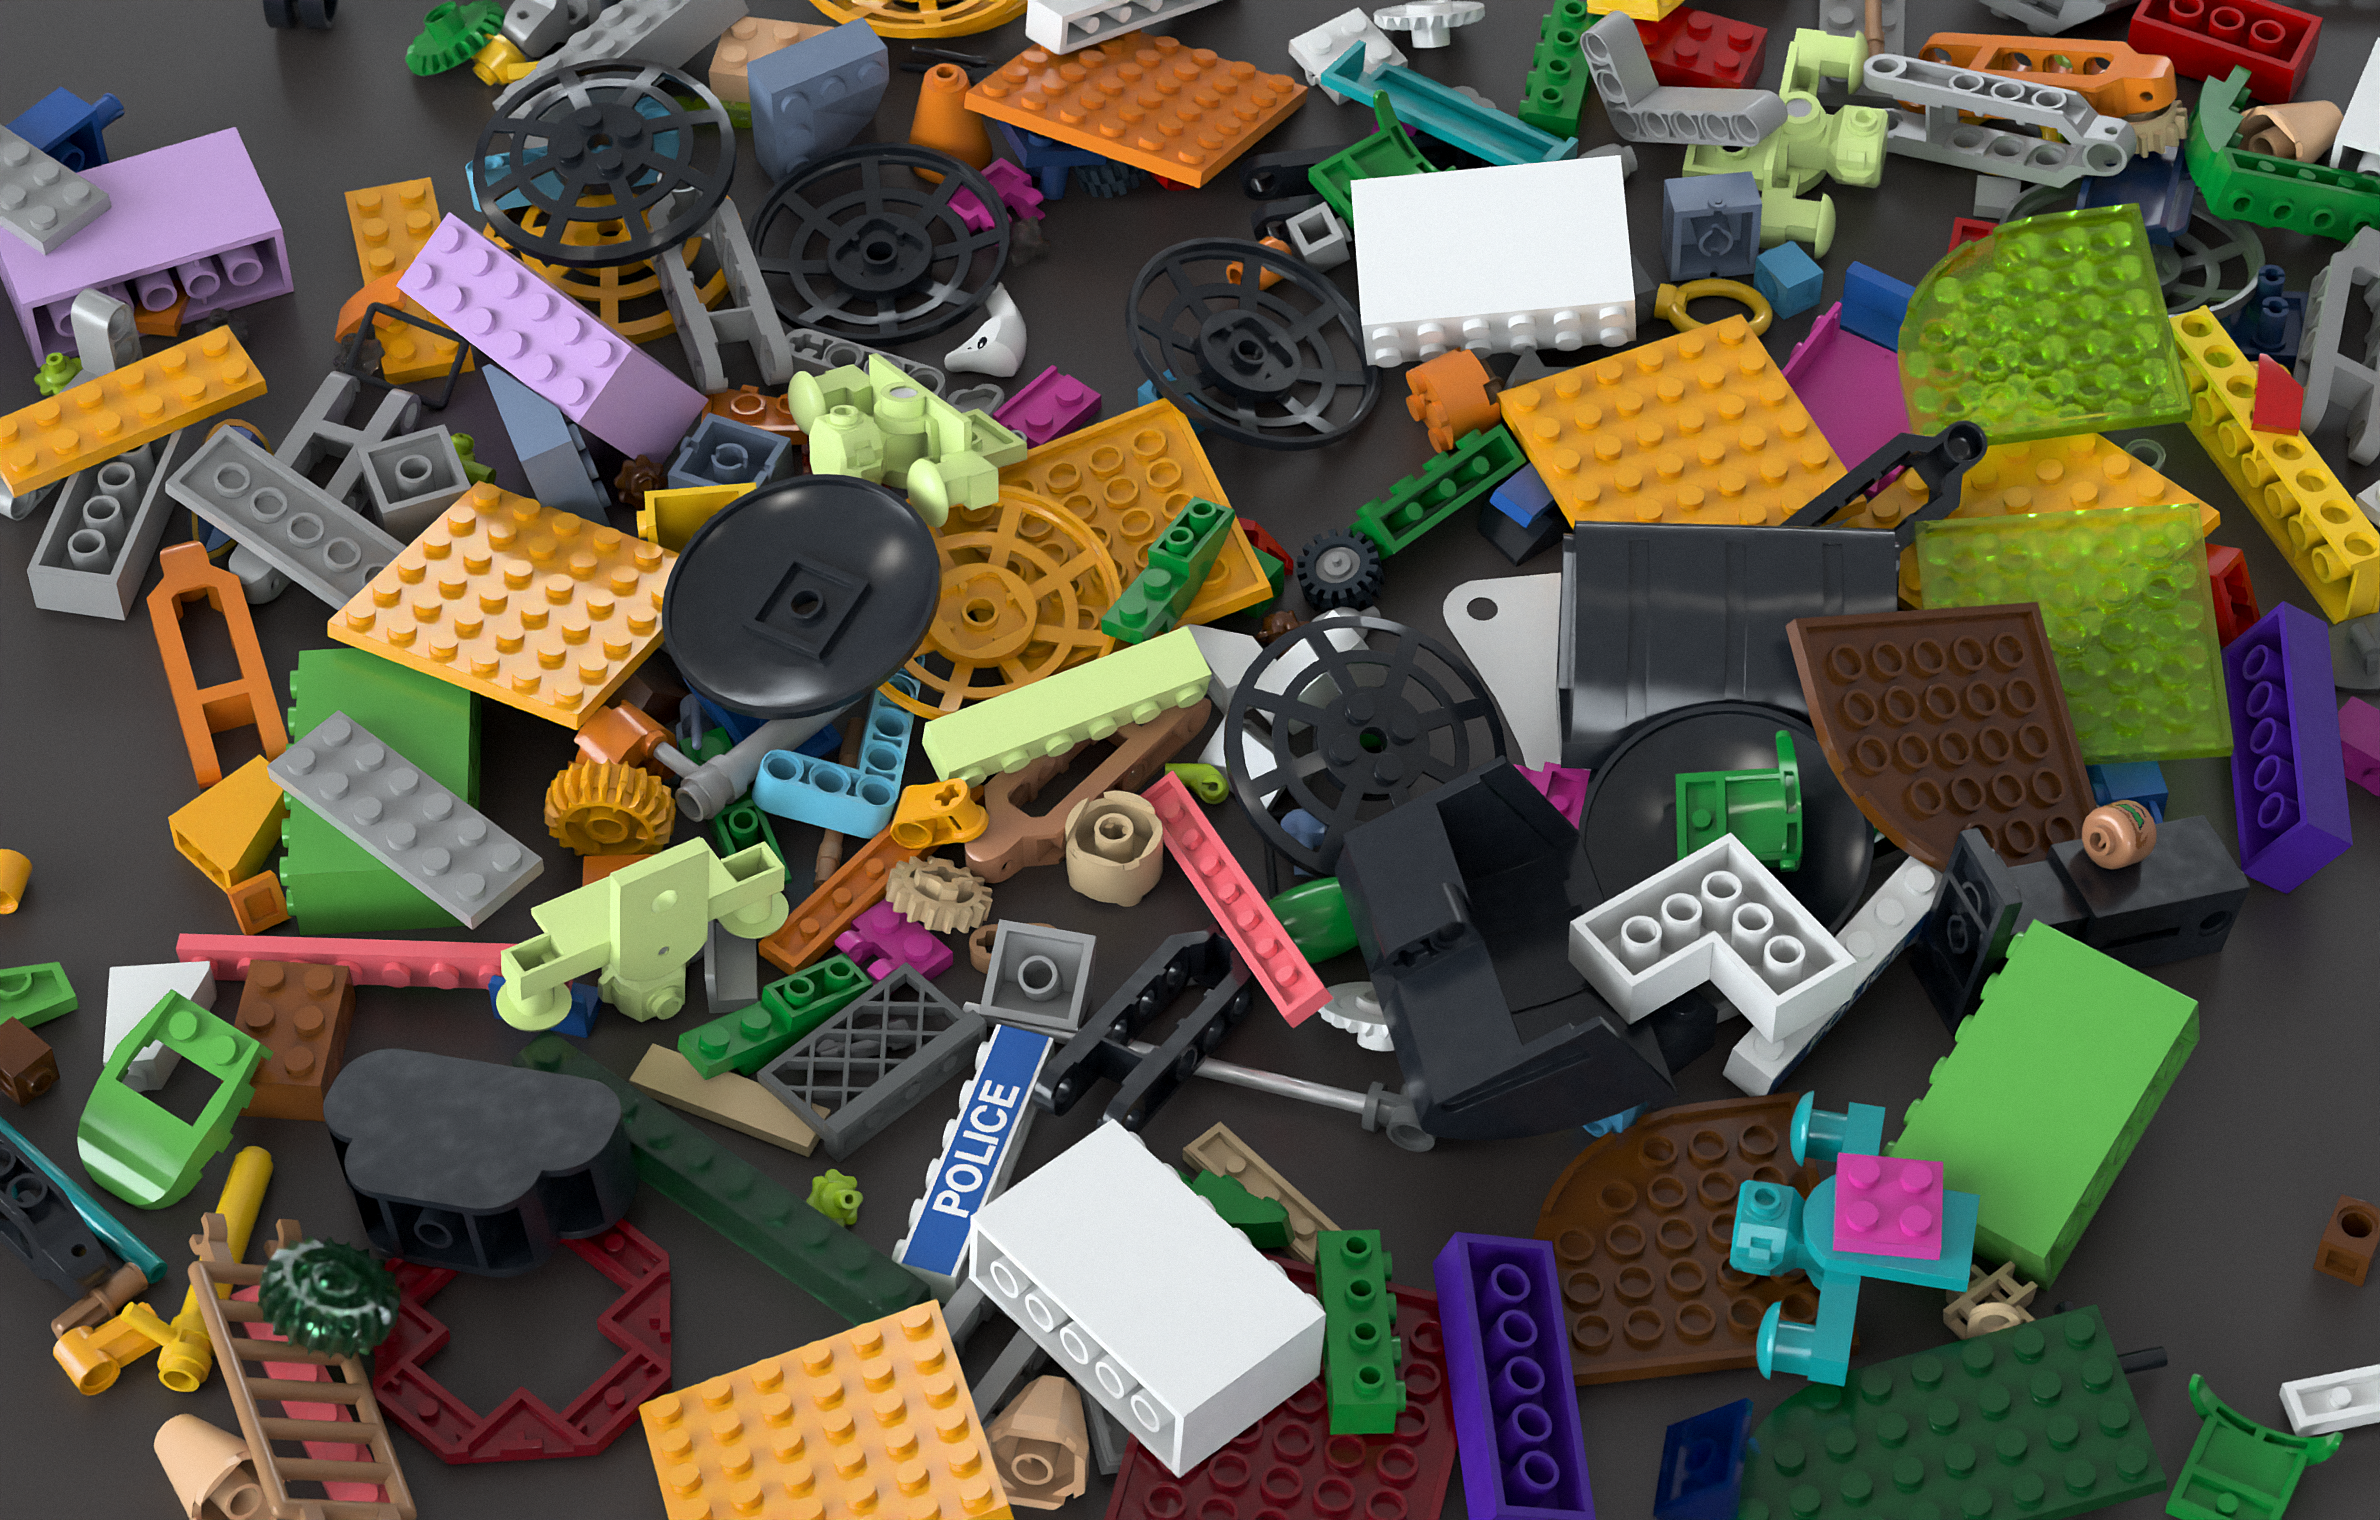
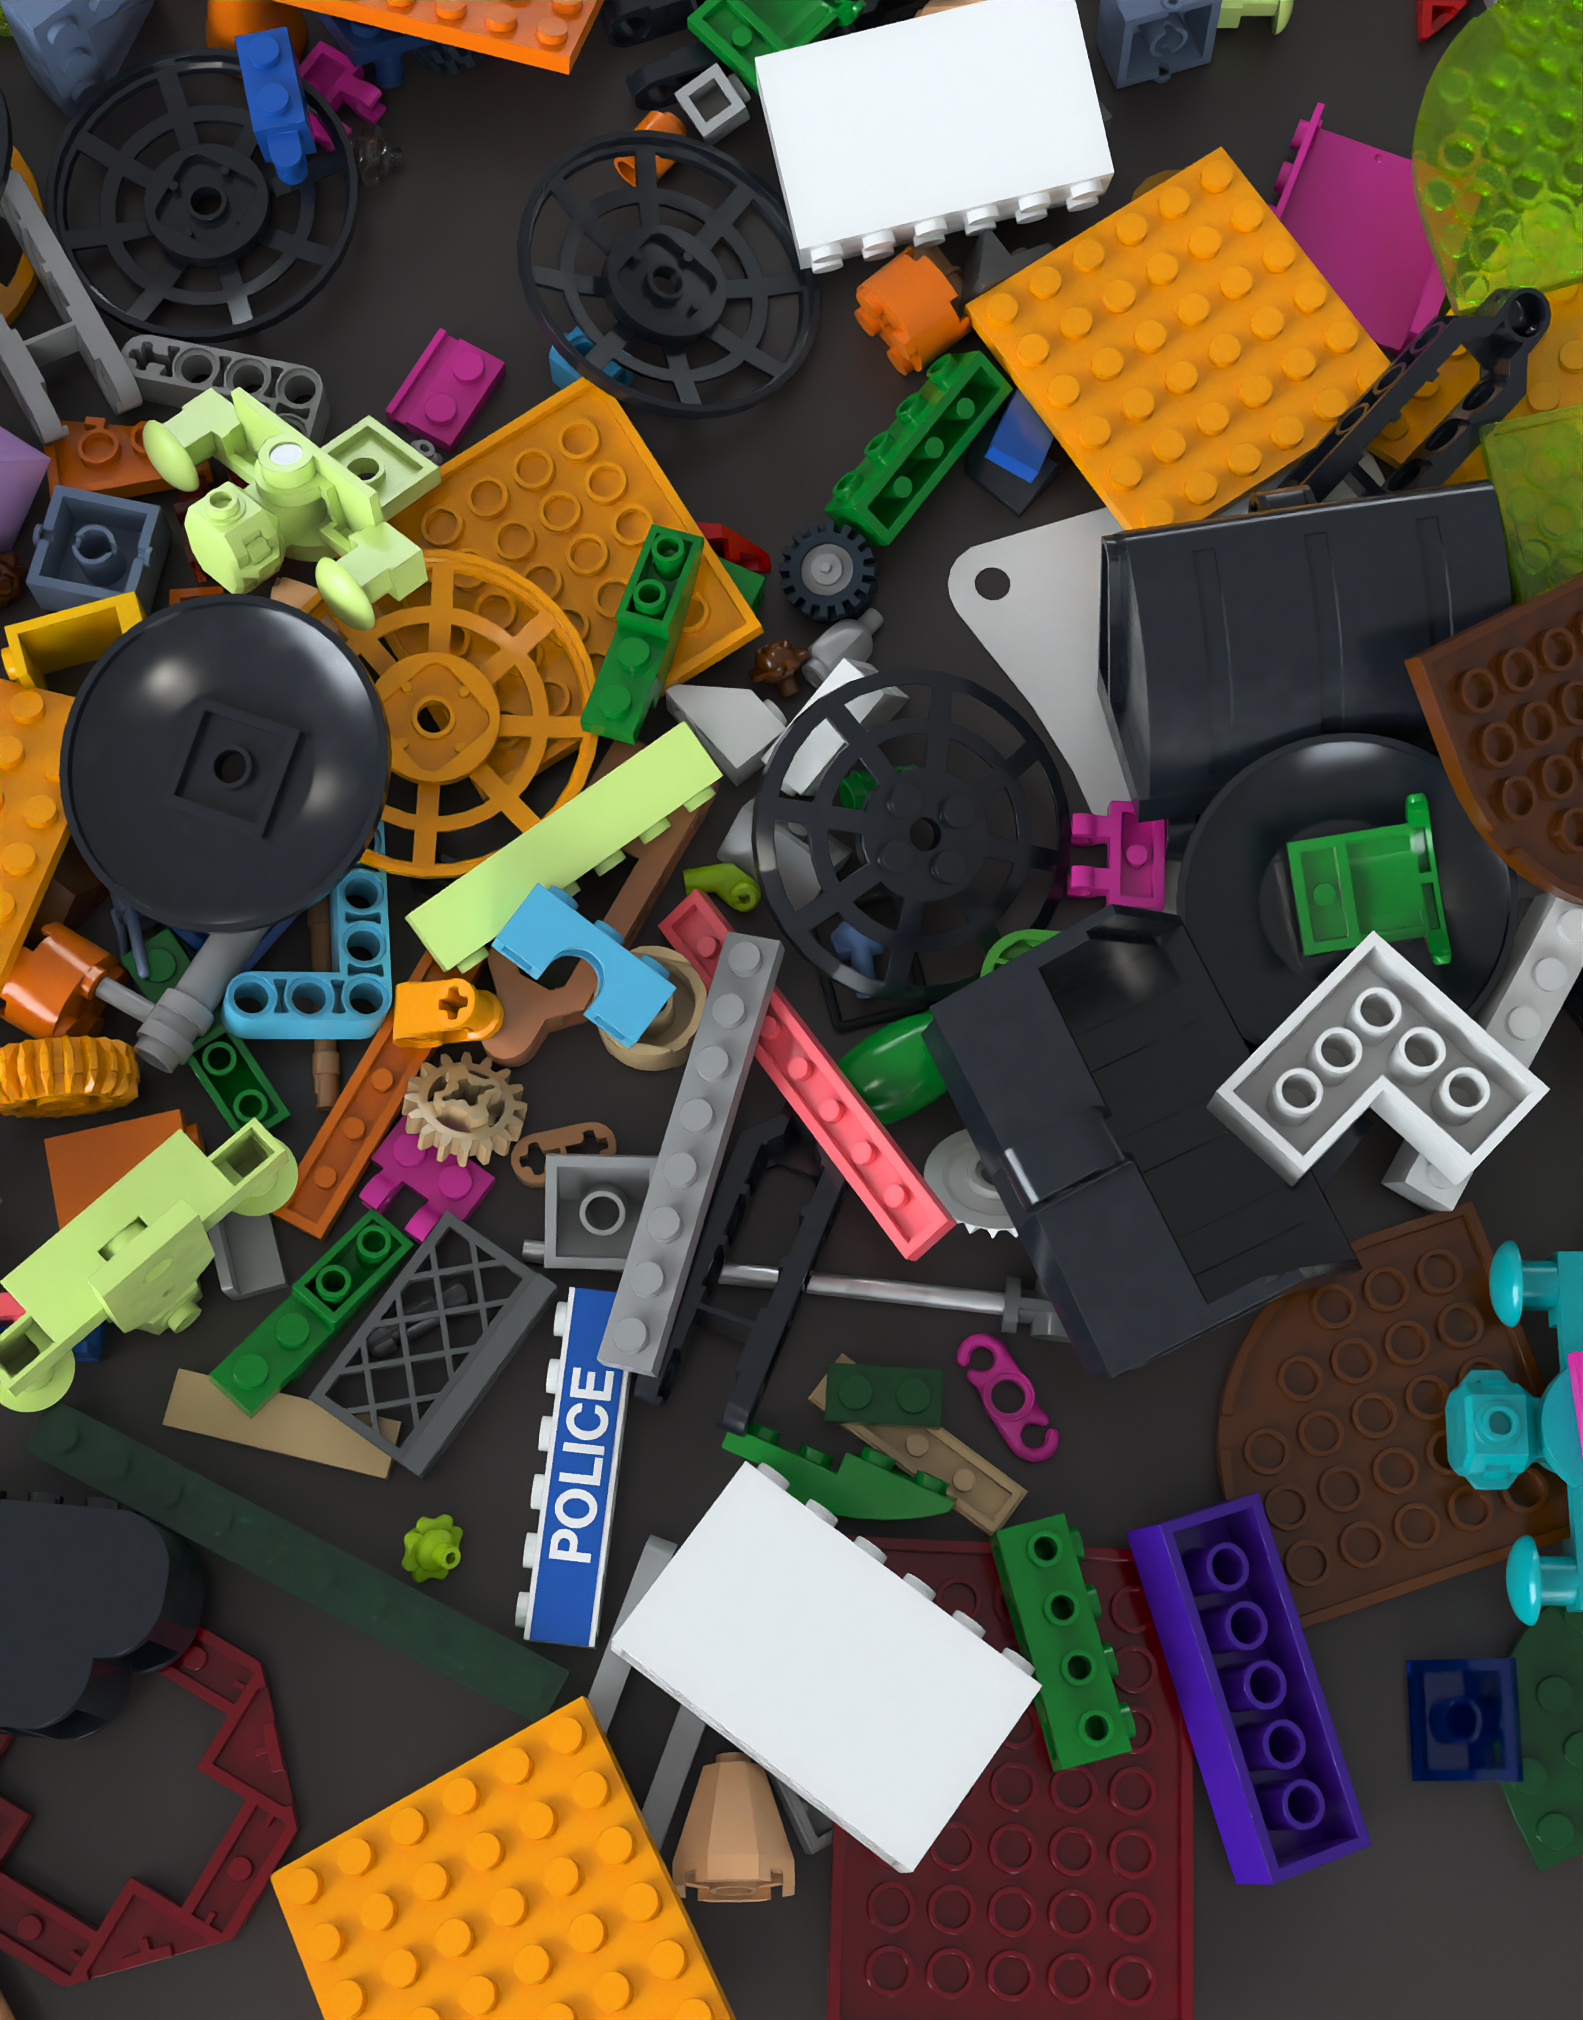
camera: 15 degrees left, 25 degrees up
white animal [944,282,1027,377] -> none
light grey tile [947,384,1005,418] -> none
yellow piece [1654,278,1772,337] -> none
dark azure brick [1753,240,1824,320] -> none
blue panel [1838,261,1933,356] -> none
none -> blue brick [235,26,317,185]
none -> medium azure arch [491,883,677,1049]
none -> light grey plate [597,931,785,1378]
none -> dark green plate [824,1362,943,1430]
none -> dark pink piece [956,1333,1060,1463]

